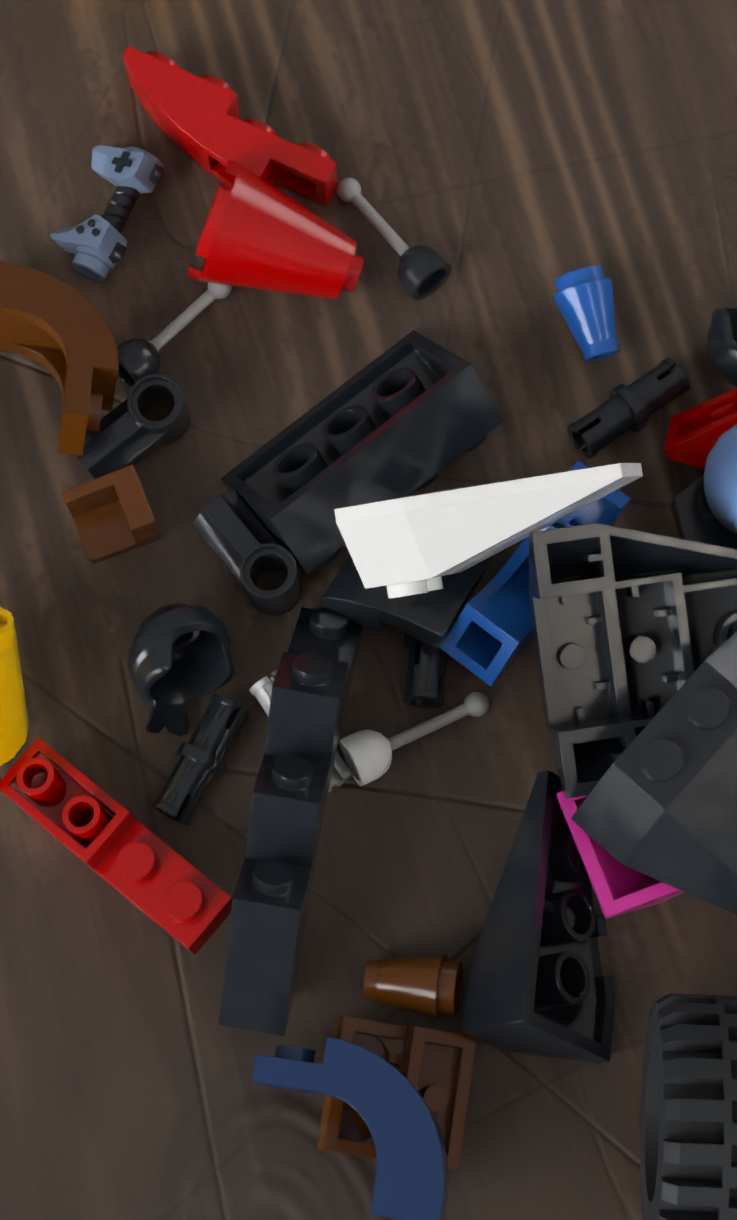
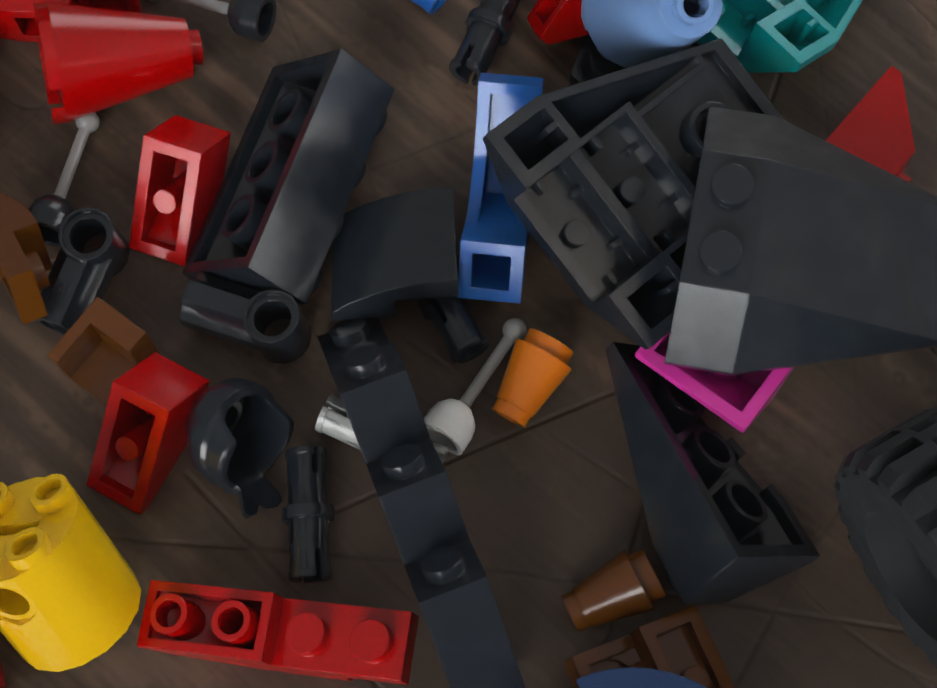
camera: 30 degrees left, 5 degrees down
white wedge [334,463,643,599] -> none
none -> red slope [86,352,210,515]
none -> red slope [129,115,231,266]
none -> orange cone [492,328,574,428]

